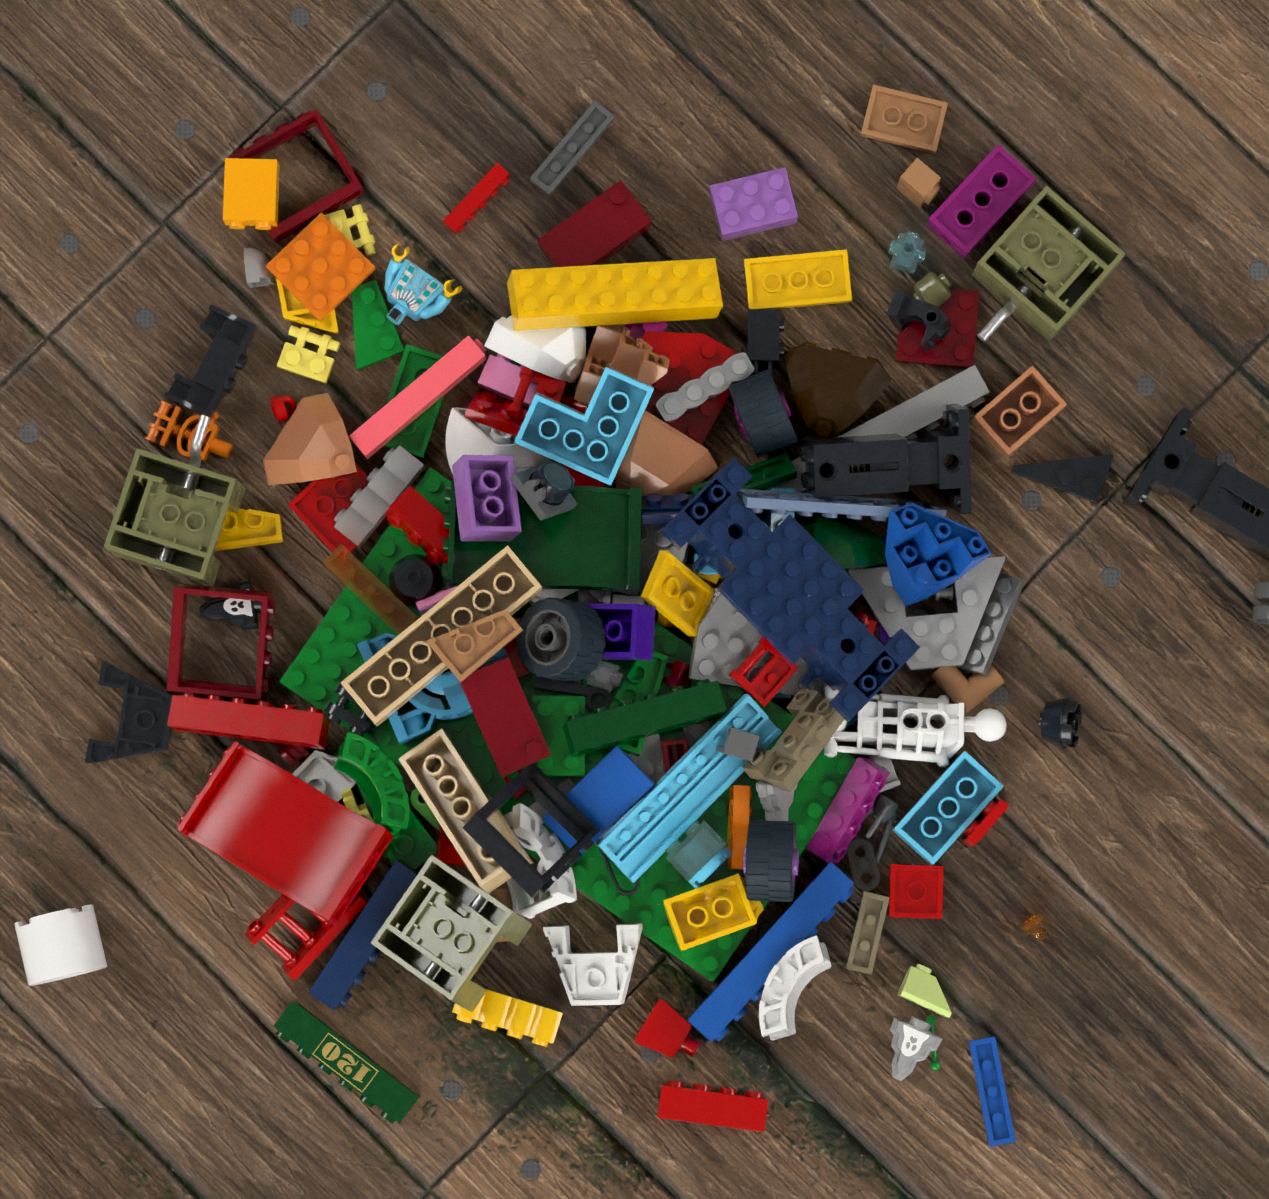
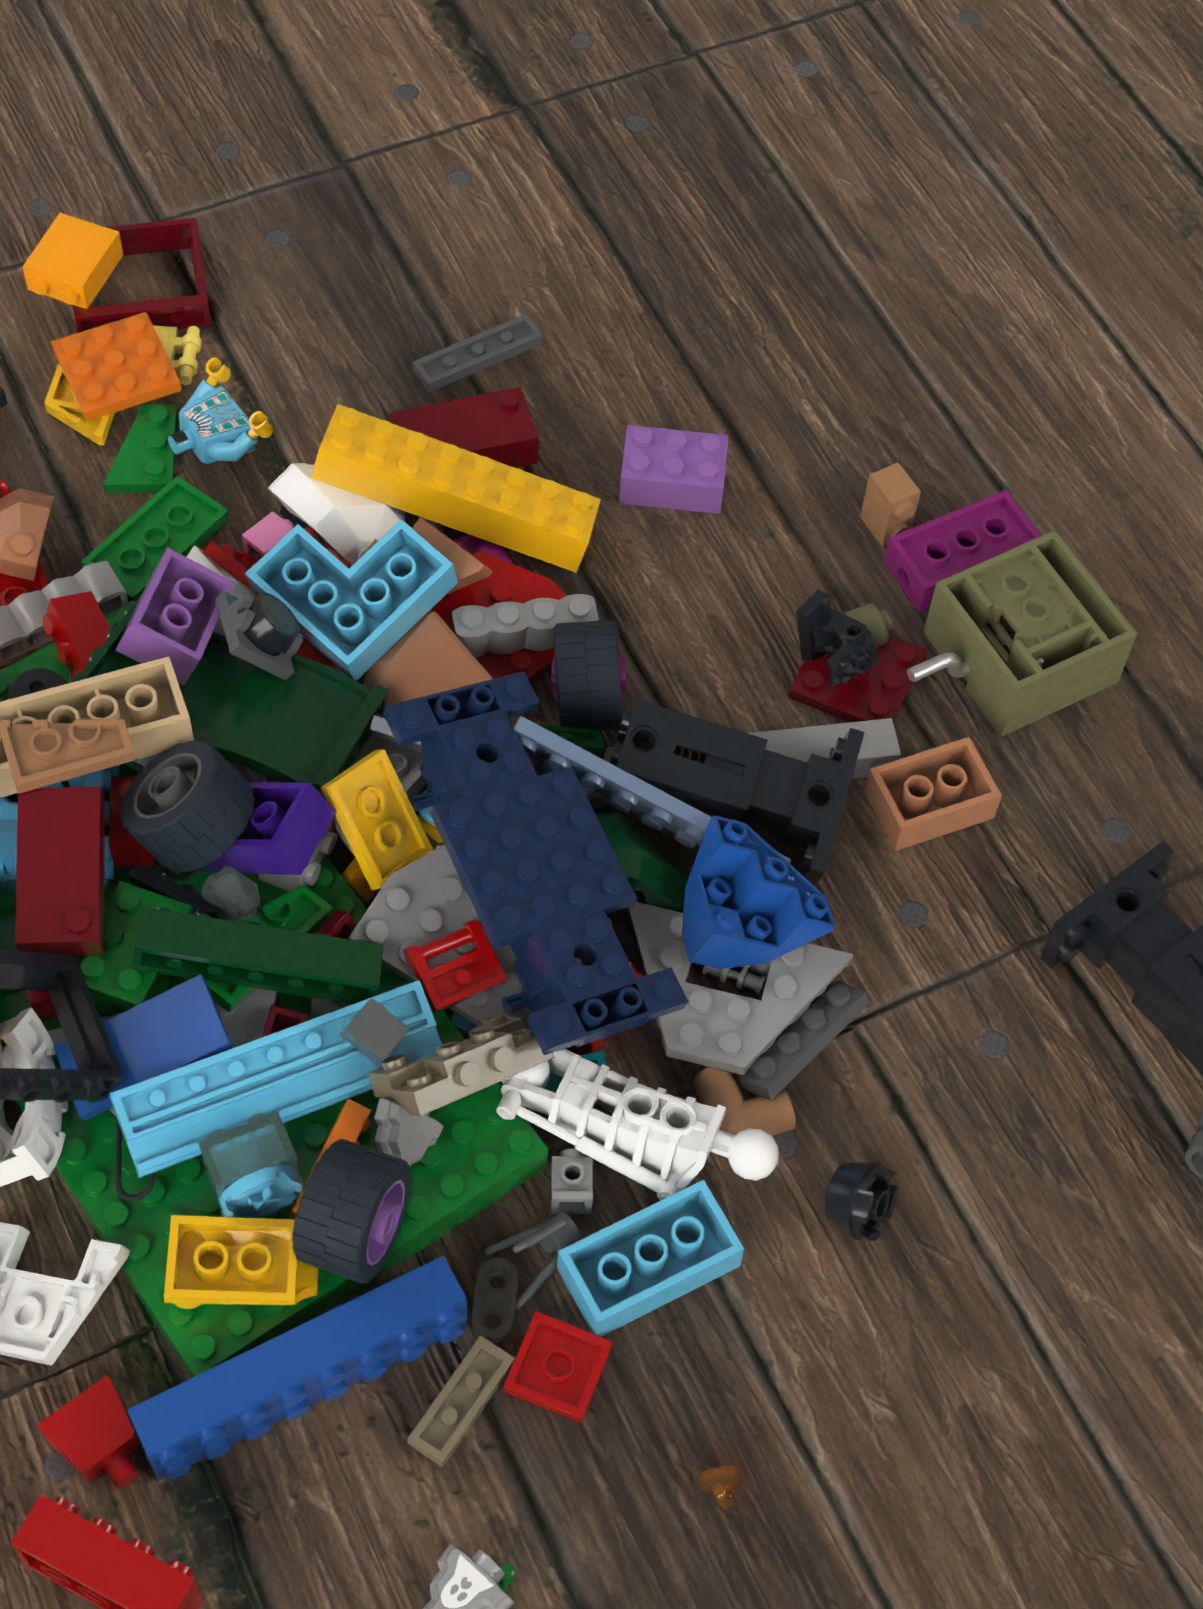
camera: 15 degrees right, 25 degrees down
light grey brick [244,247,275,288] -> none
light yellow plate [277,325,340,384] -> none
coral brick [349,335,487,460] -> none
red piece [443,163,510,235] -> none
yellow plate [744,249,852,309] -> none
black brick [747,309,784,375] -> none
white fence [759,935,832,1040] -> none
dark brown brick [784,342,891,439] -> none
magenta brick [806,757,890,863] -> none
medium nougat plate [860,85,948,154] -> none
clear light blue brick [888,231,927,274] -> none
yellowish green slope [897,964,952,1018] -> none
red plate [962,799,1009,848] -> none
black wing [1011,455,1114,504] -> none

